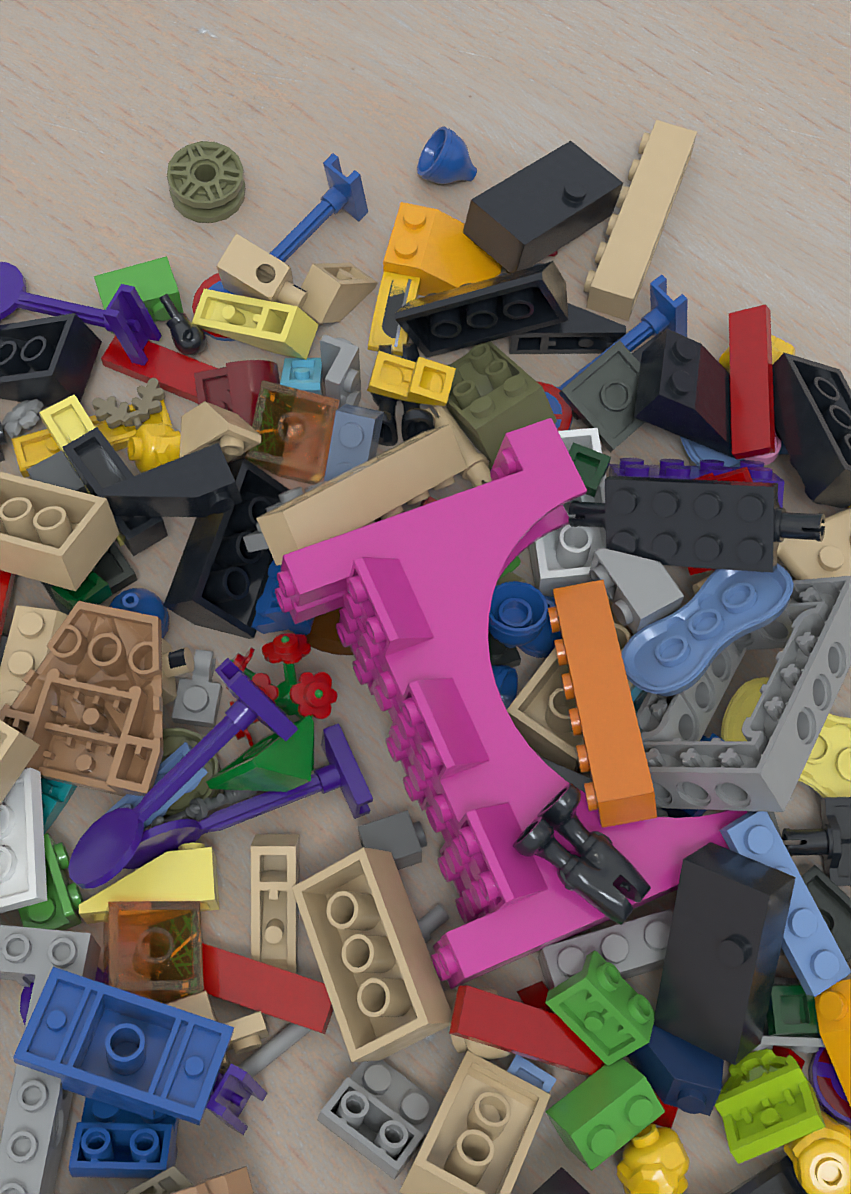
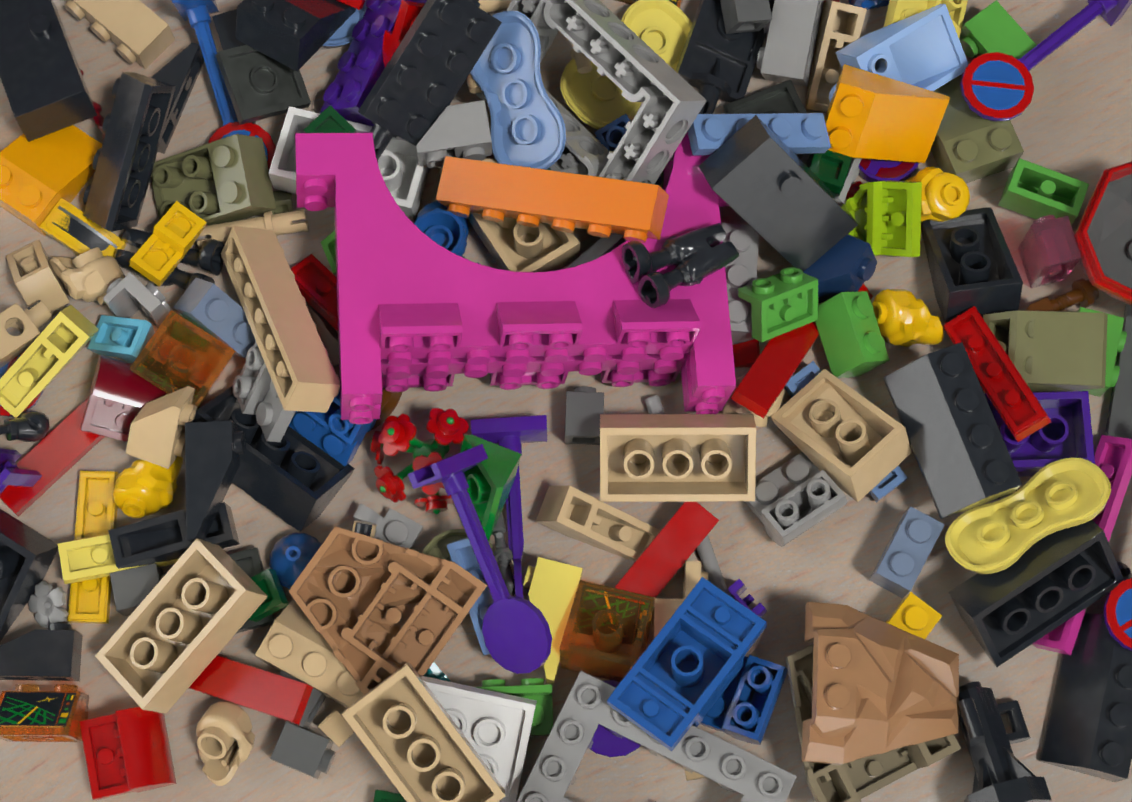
camera: 70 degrees left, 10 degrees up
dark tan animal [92,378,165,430] -> none
none -> tan head [49,247,125,306]

